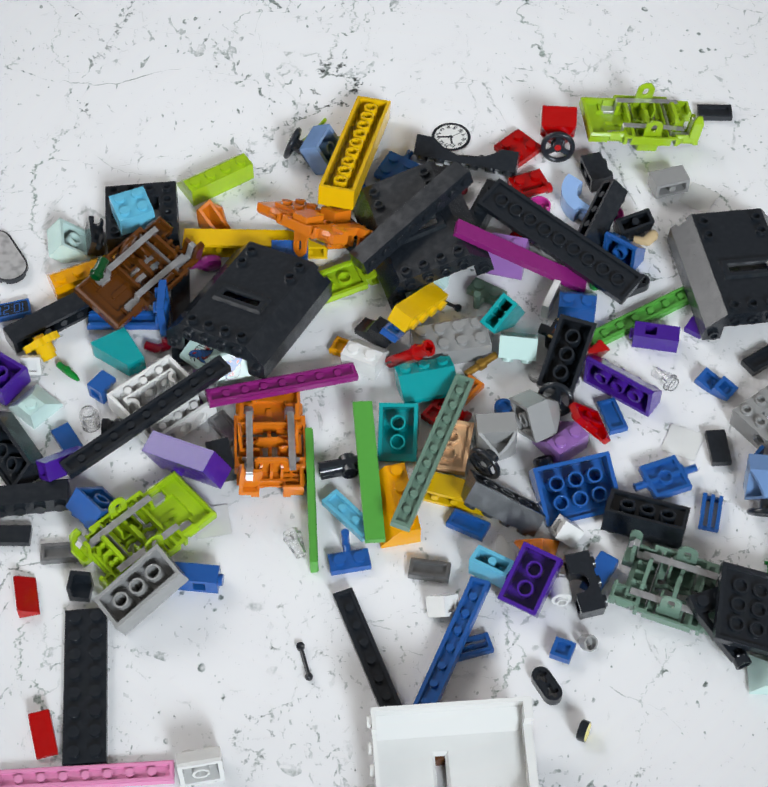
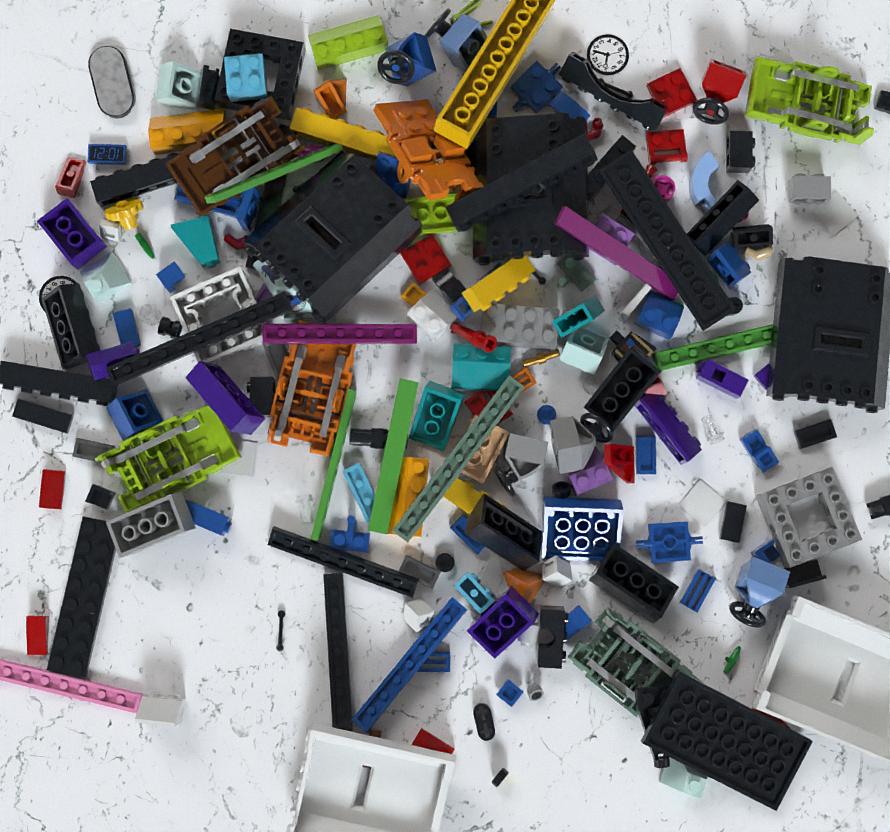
camera: 15 degrees right, 30 degrees up
dark green pin [90,256,109,281] -> none
none -> bright green tile [205,143,343,204]
none -> black tile [267,526,419,598]
none -> blue piece [377,32,437,87]
none -> red plate [400,234,452,286]
none -> black tile [435,553,455,572]

